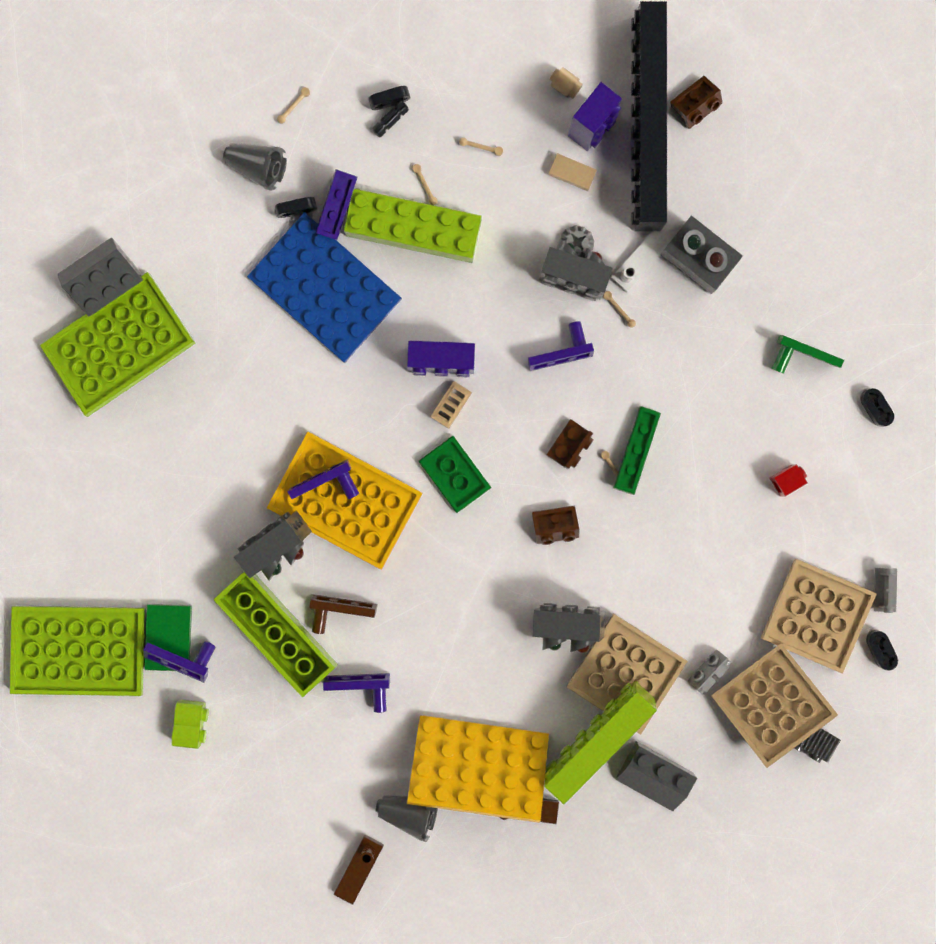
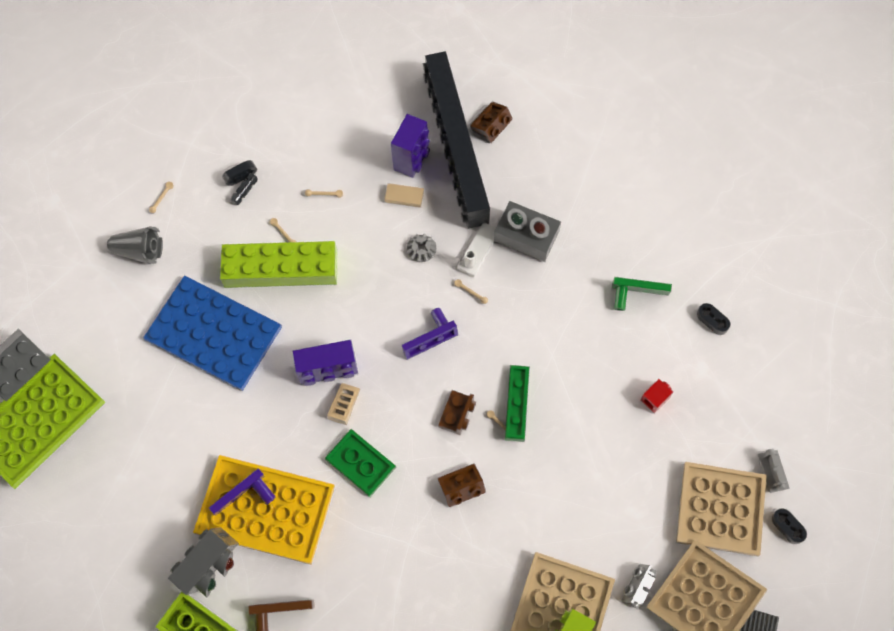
camera: 10 degrees left, 20 degrees down
black beam [275,197,317,218] -> none
dark purple piece [316,169,357,240] -> none
dark grey piece [532,603,606,653] -> none
dark grey piece [539,239,613,301] -> none
tan brick [549,67,583,99] -> none

